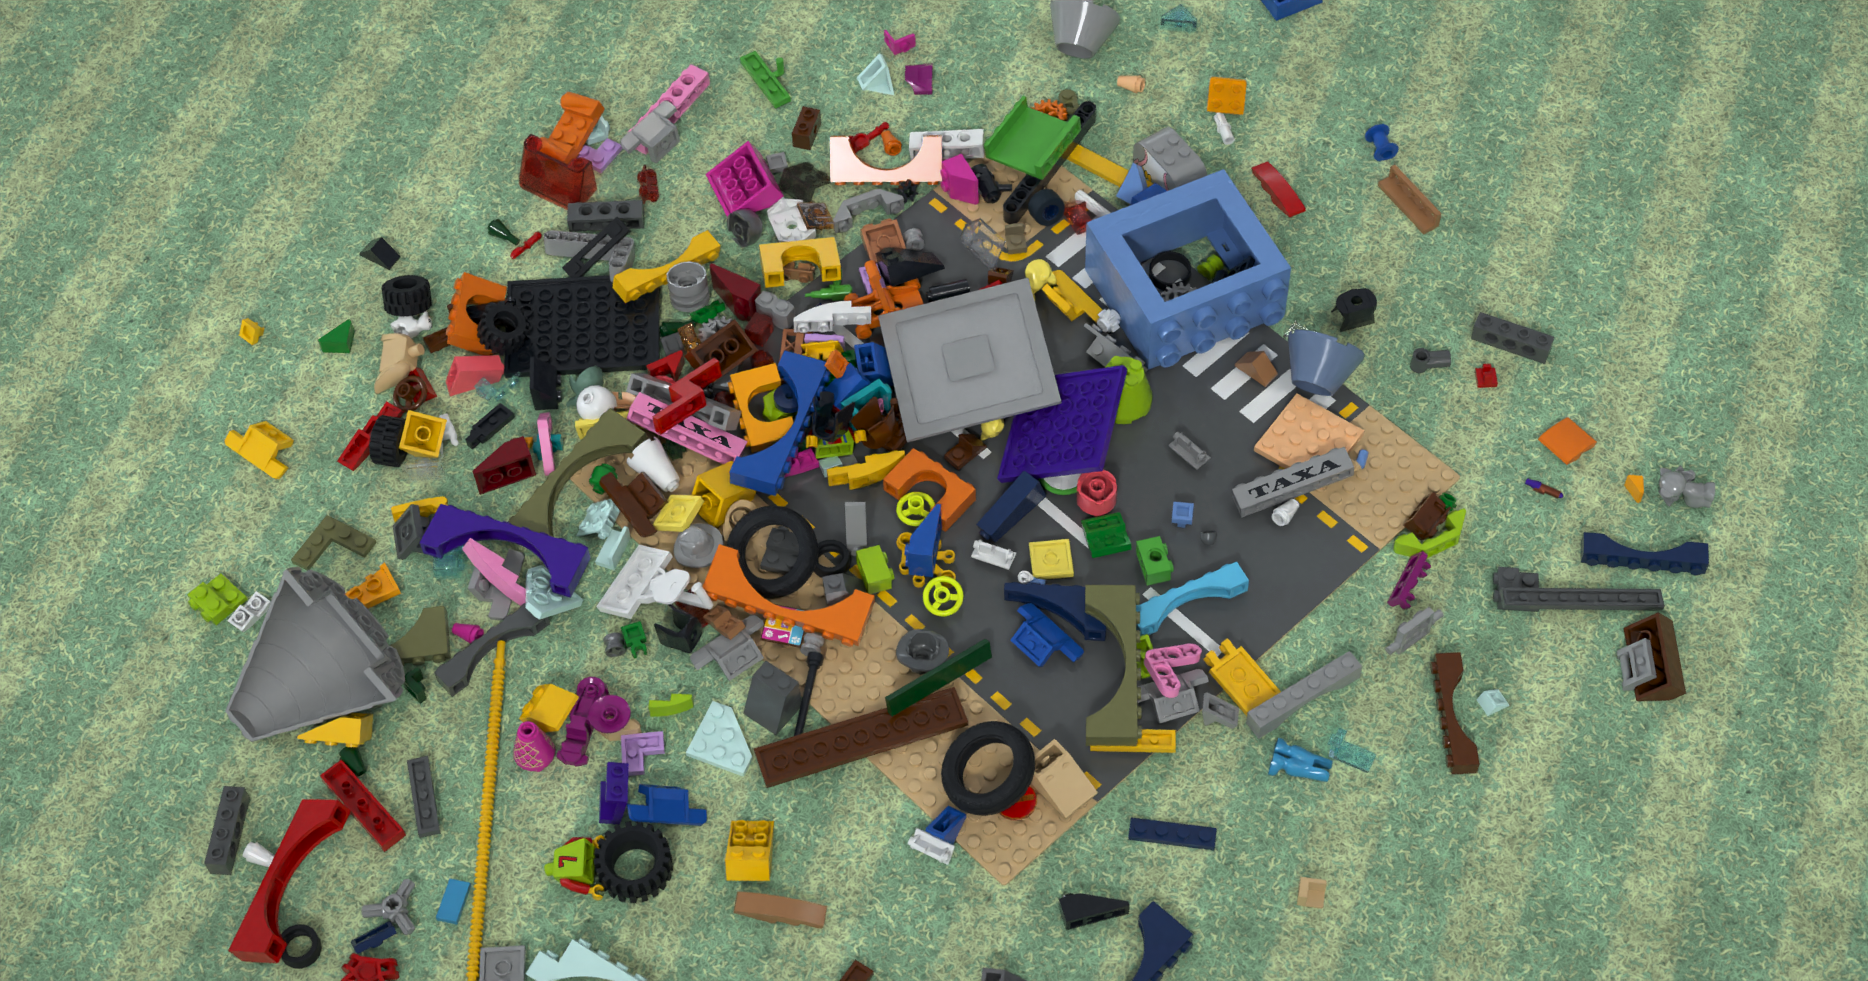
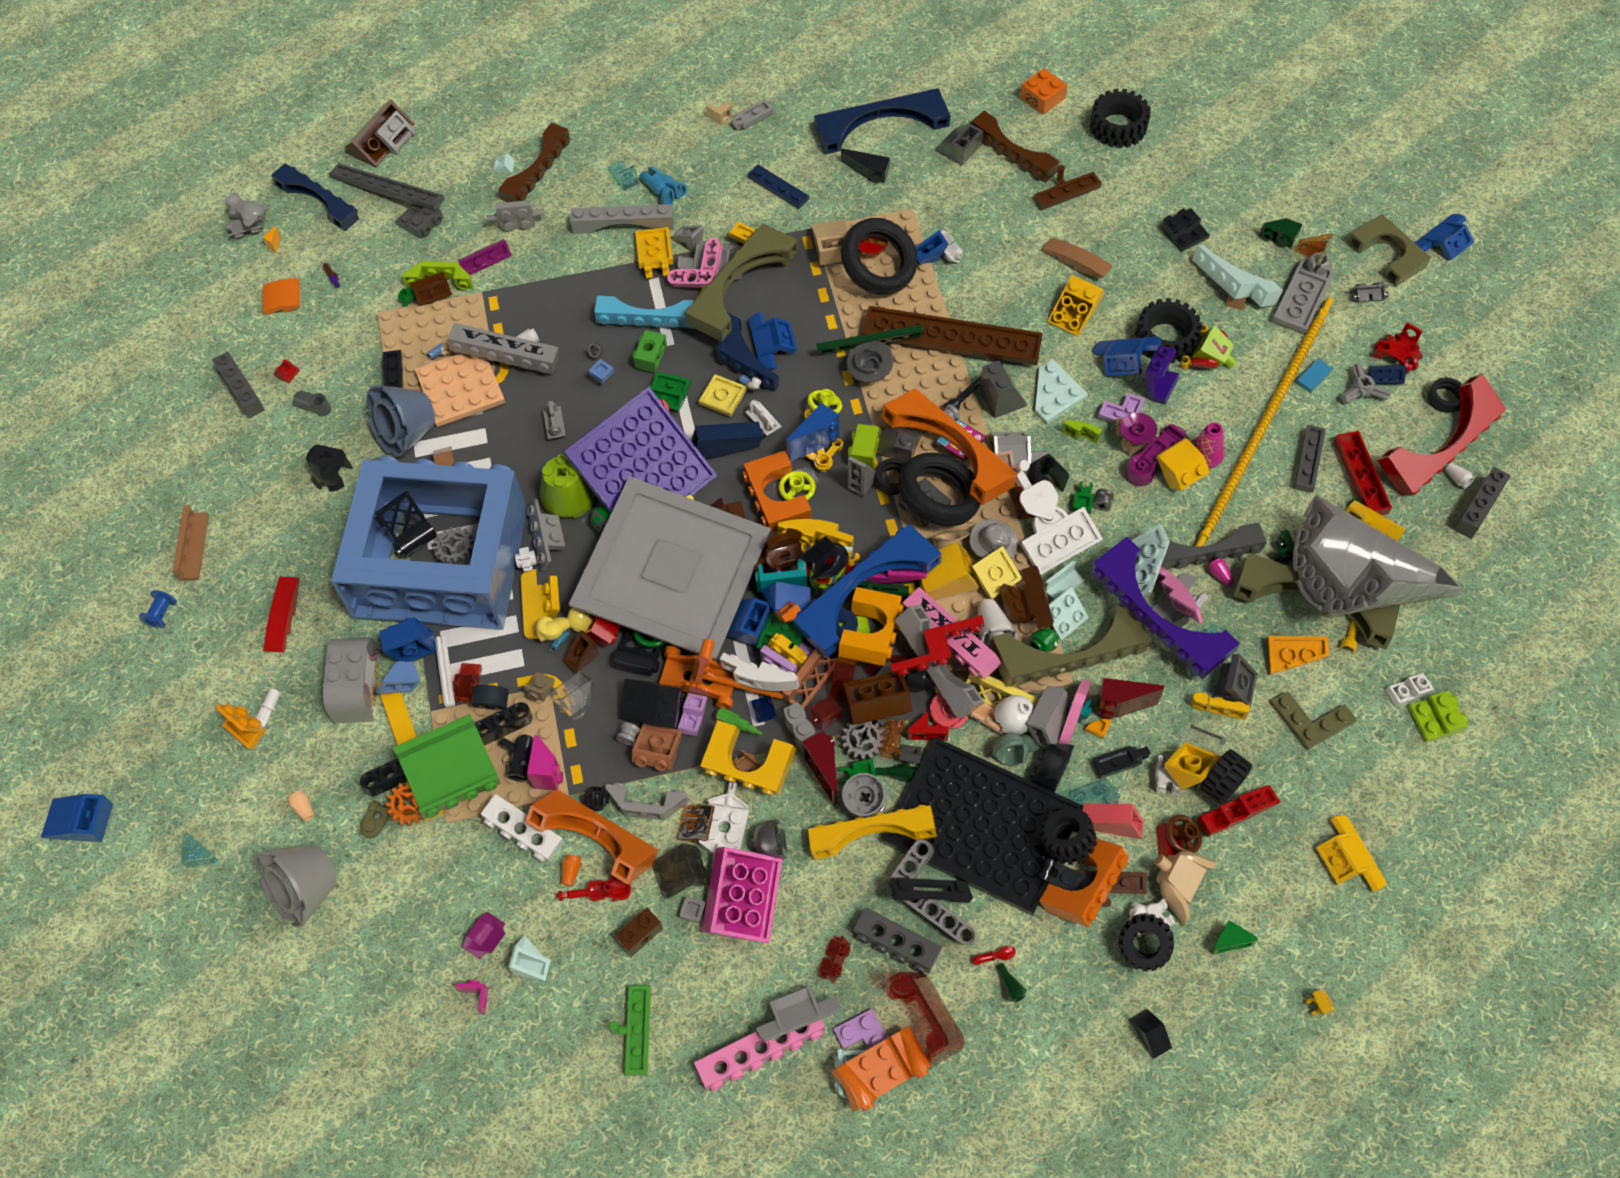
camera: 150 degrees left, 5 degrees up
none -> black plate [383,350,404,388]
none -> light grey hinge [731,99,774,129]
none -> light grey slope [1027,685,1070,749]

